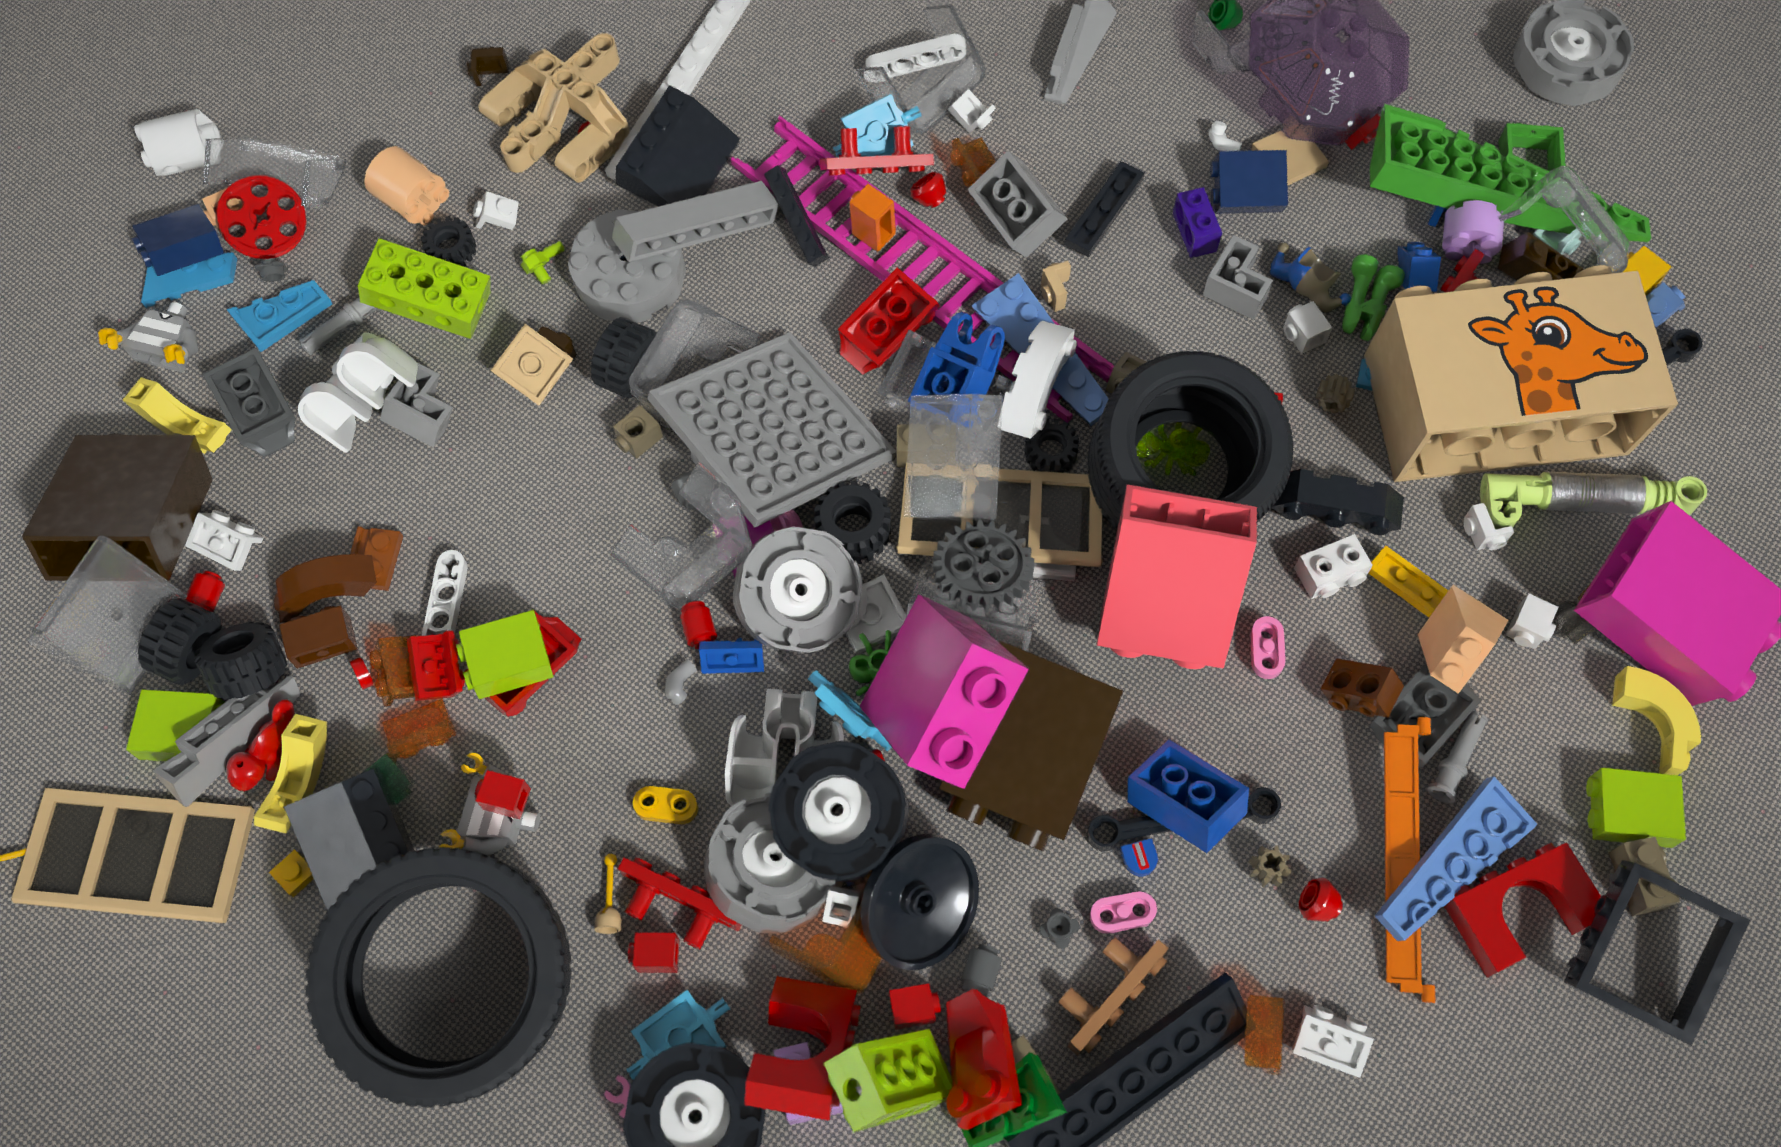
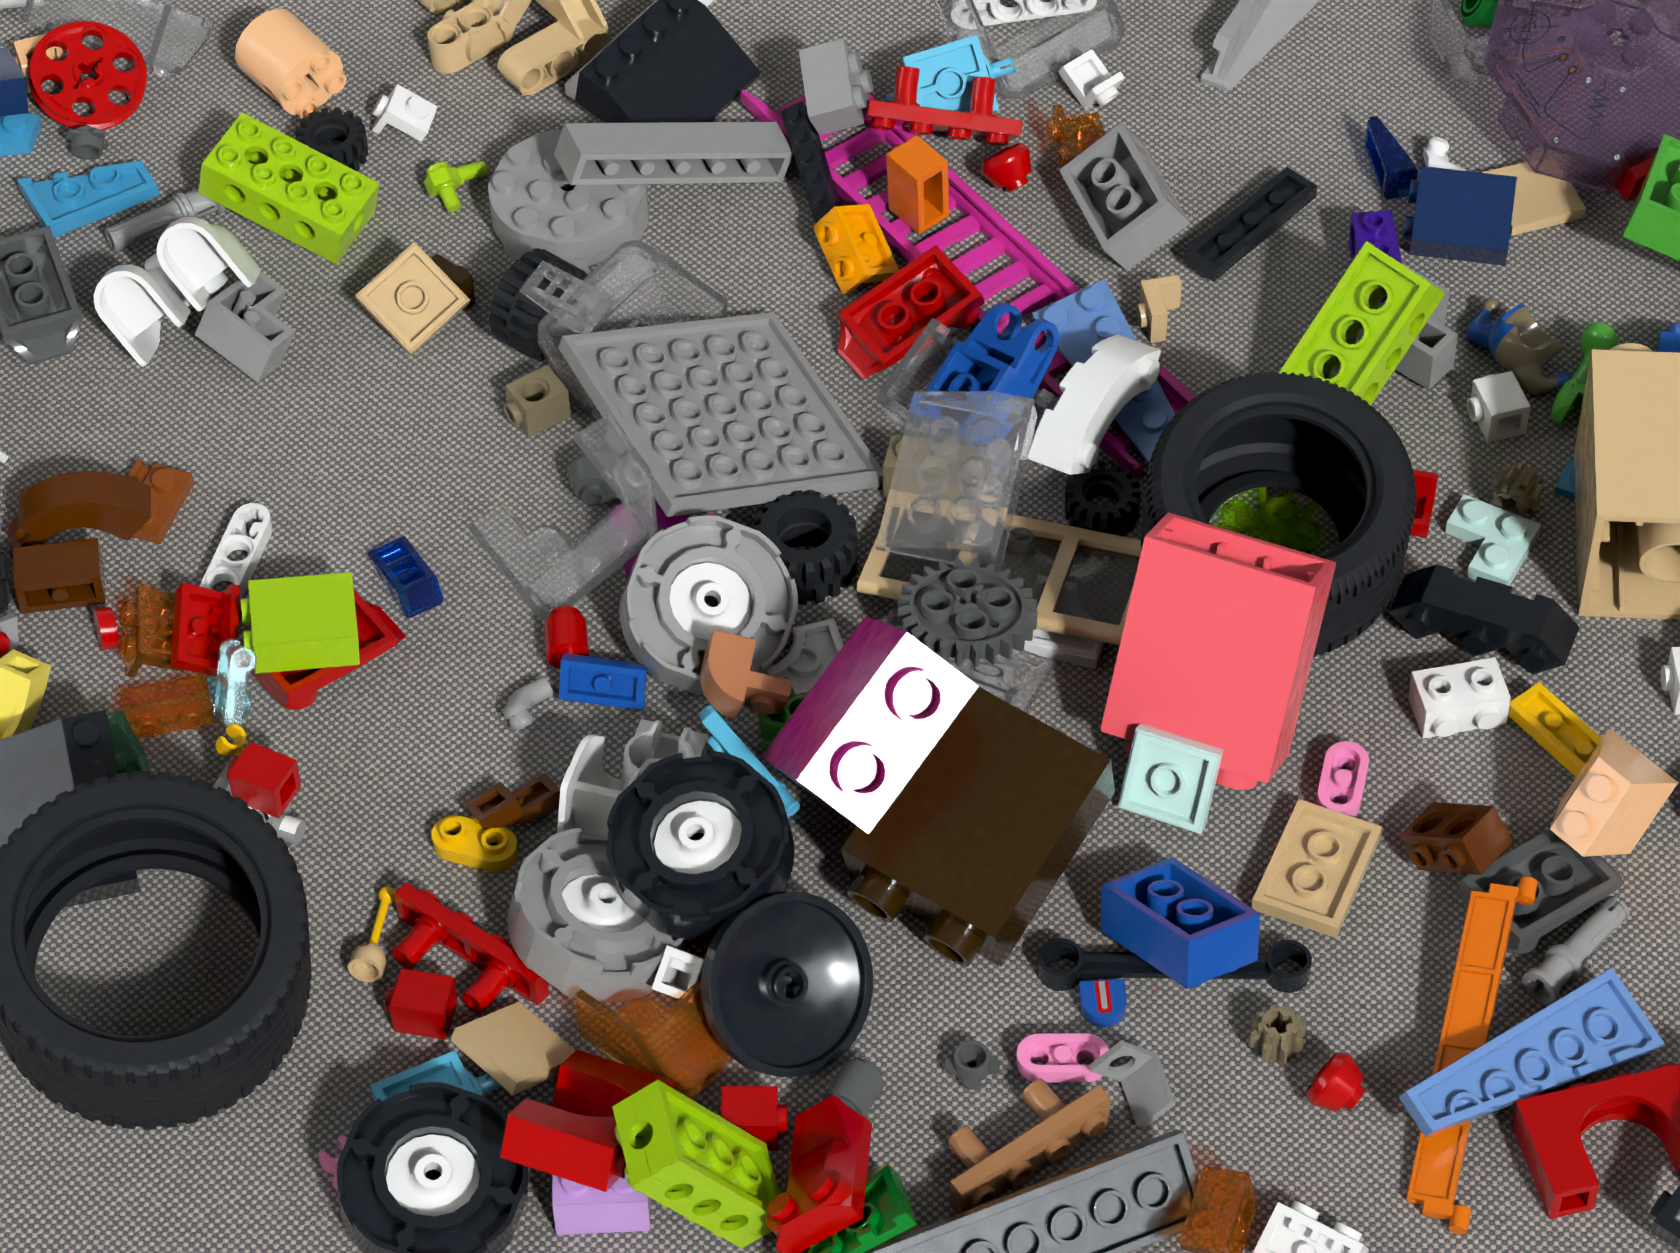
camera: 10 degrees right, 15 degrees down
none -> clear light blue plate [213,638,257,726]
none -> clear blue slope [367,536,444,618]
none -> tan tile [450,1002,576,1096]
none -> reddish brown slope [463,773,560,828]
none -> clear slope [519,260,615,334]
none -> nougat brick [700,629,793,719]
none -> light grey brick [799,38,874,136]
none -> light orange bracket [813,204,899,294]
none -> light grey bracket [1089,1041,1176,1129]
none -> light aqua tile [1118,723,1224,834]
none -> tan plate [1252,799,1383,938]
none -> lime brick [1278,241,1446,405]
none -> clear blue slope [1365,116,1418,200]
none -> light aqua plate [1445,494,1541,586]

